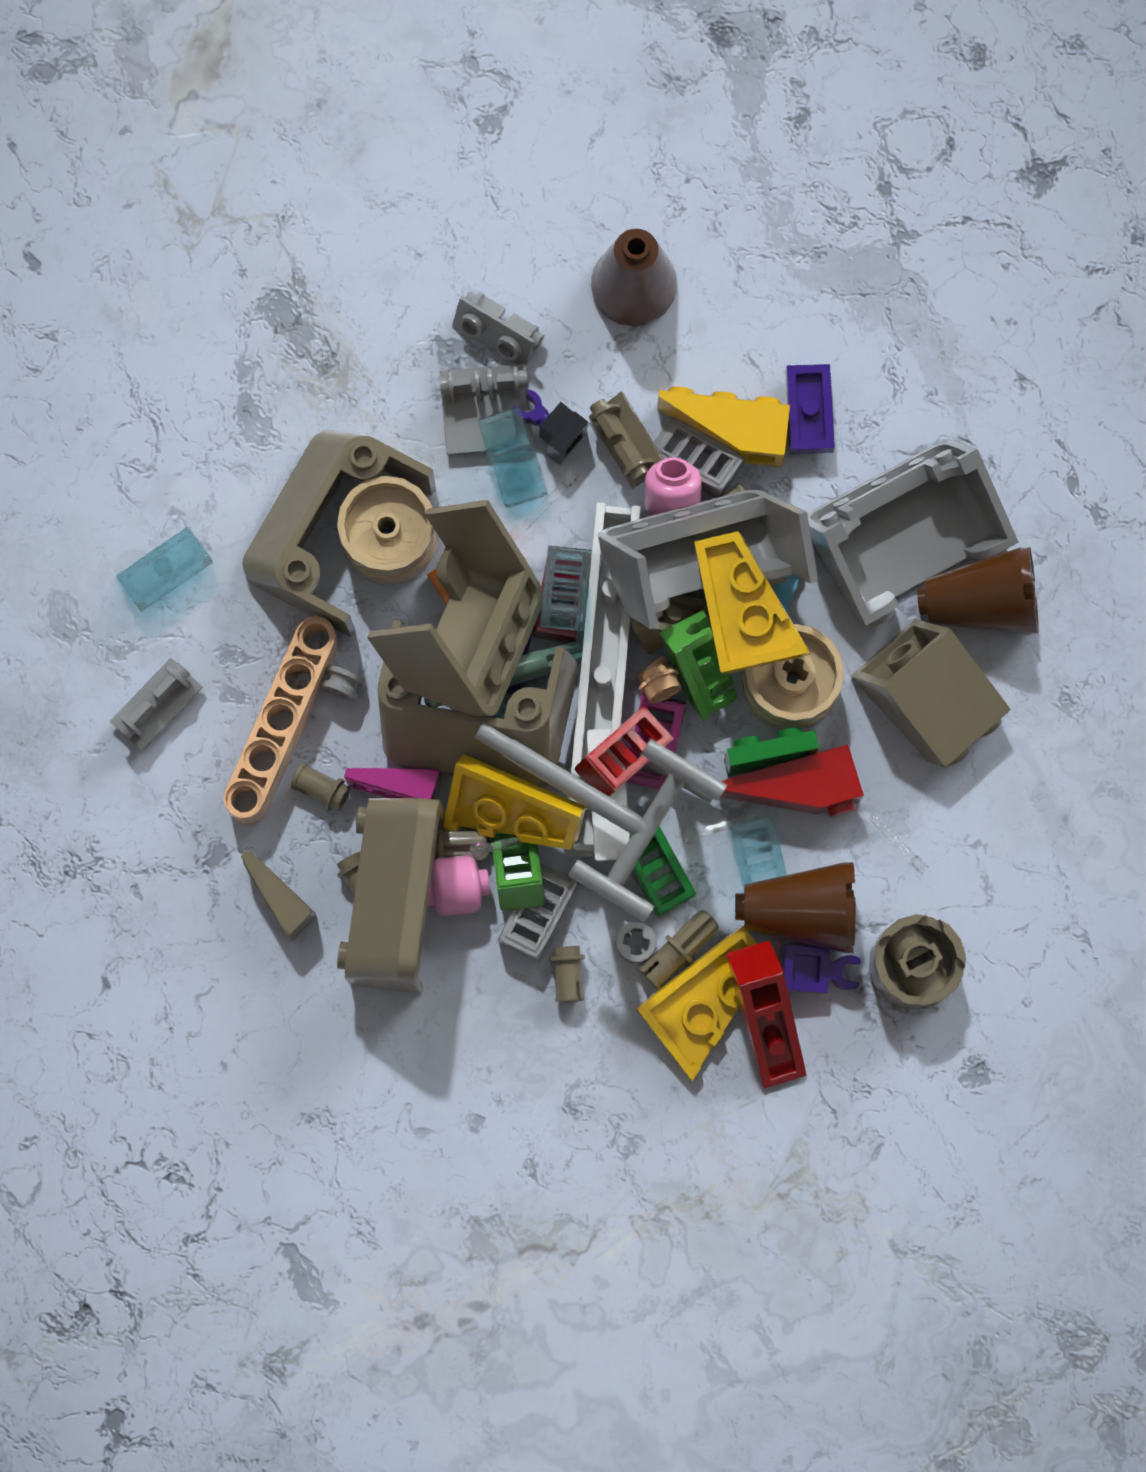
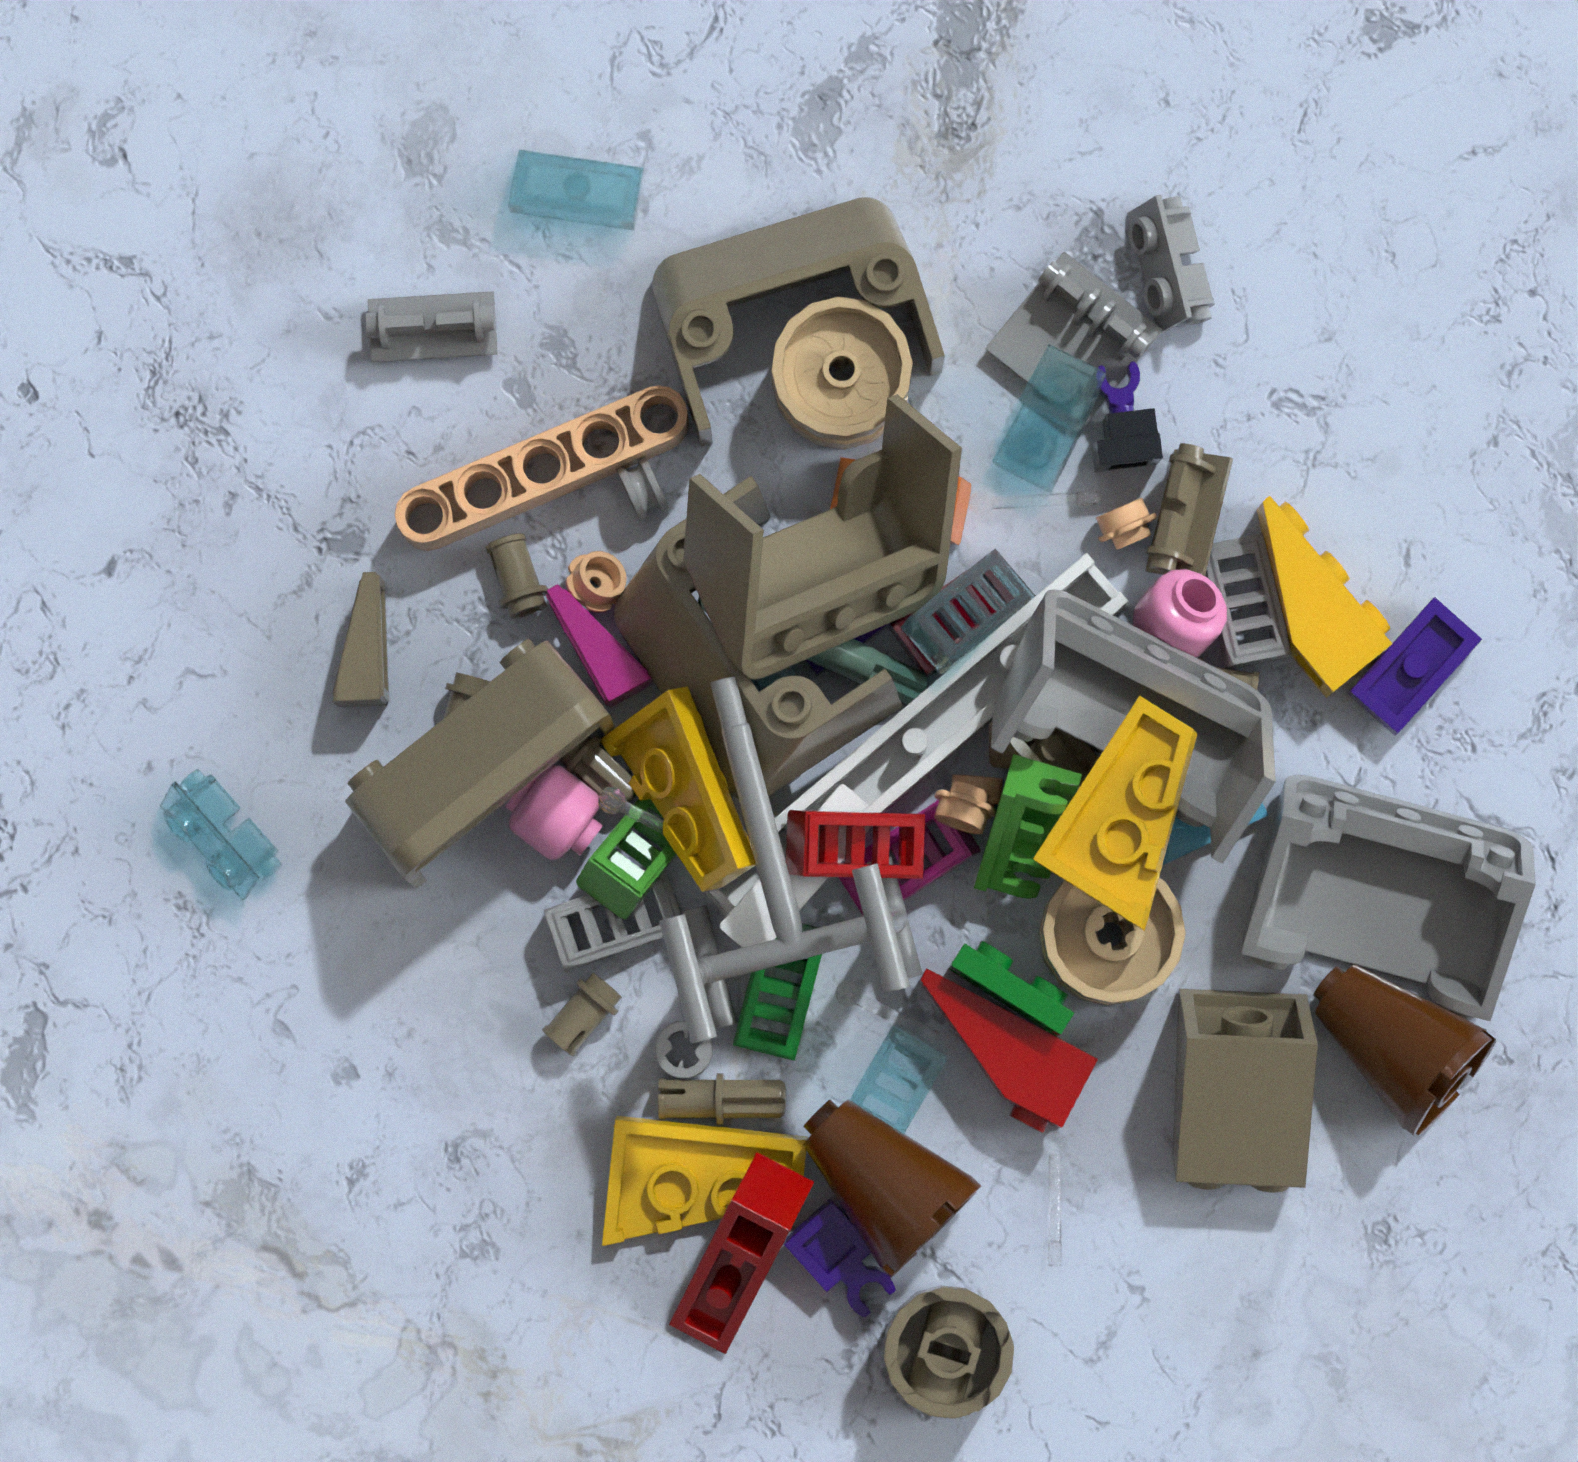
camera: 45 degrees right, 5 degrees up
reddish brown cone [591,228,677,327] -> none
none -> clear light blue hinge [160,769,282,901]
none -> light nougat plate [566,551,627,613]
none -> light nougat plate [1096,498,1157,550]

